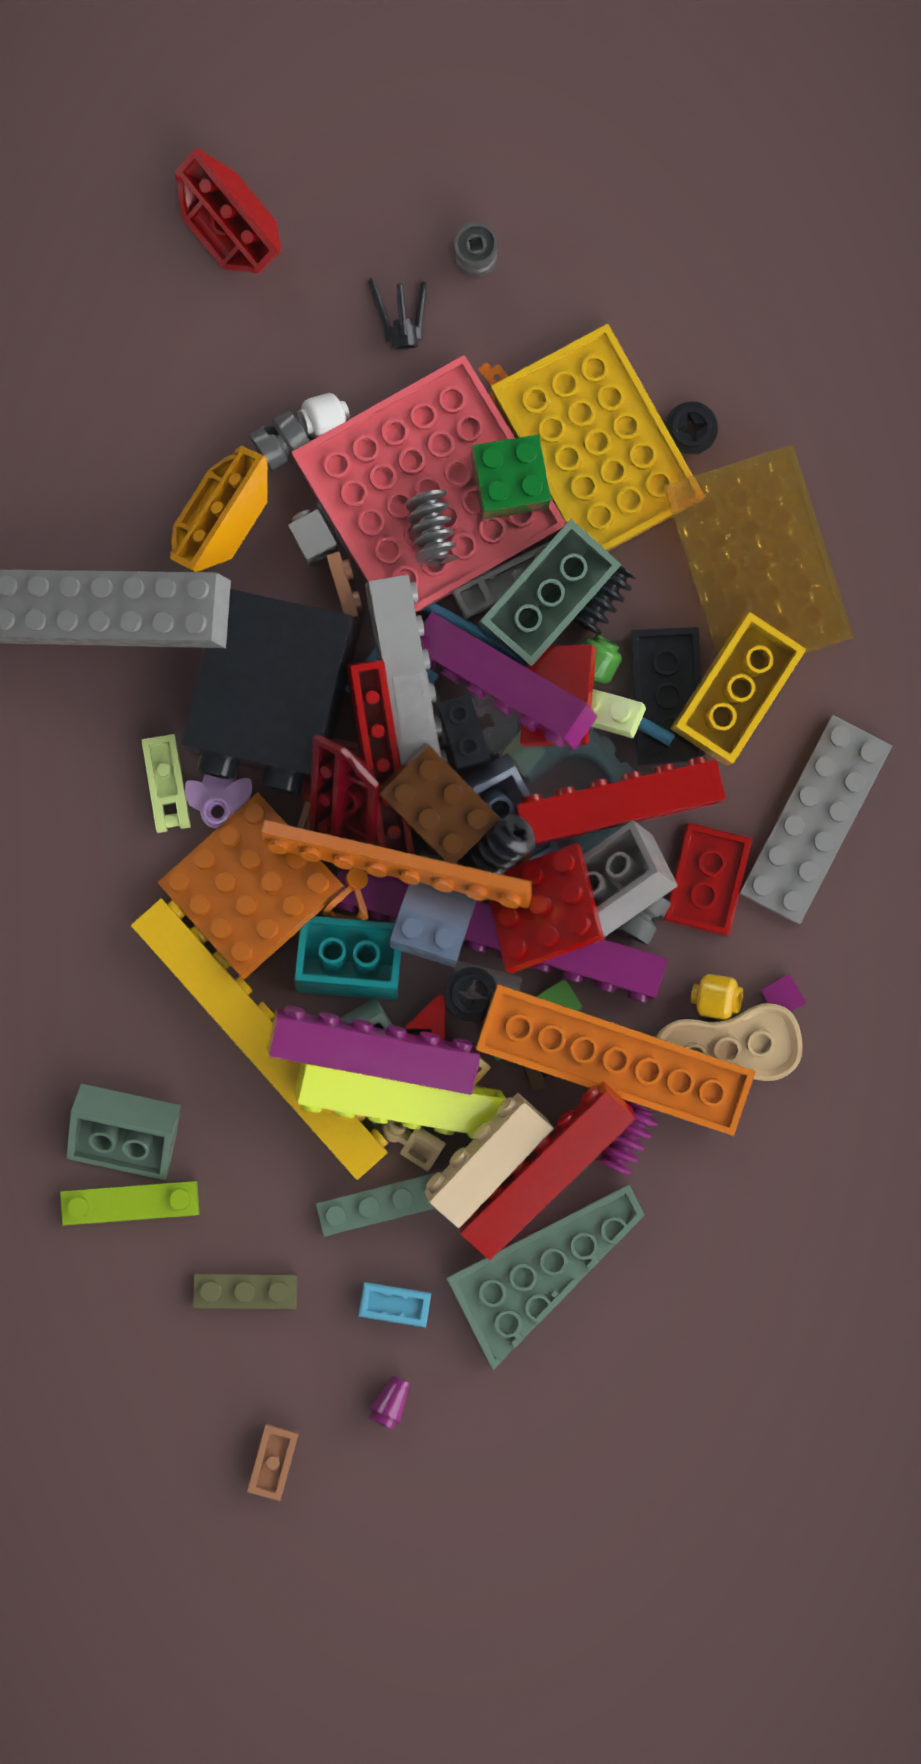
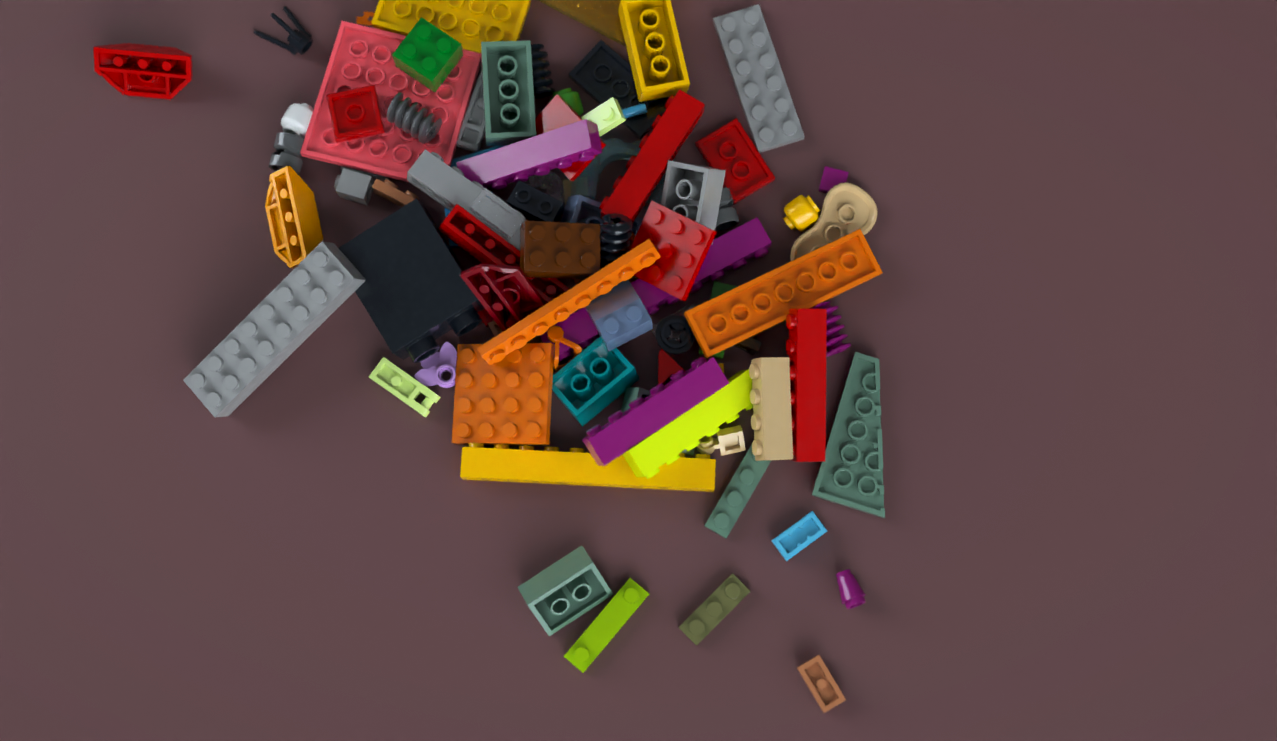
camera: 45 degrees left, 5 degrees down
none -> red plate [326,85,385,143]

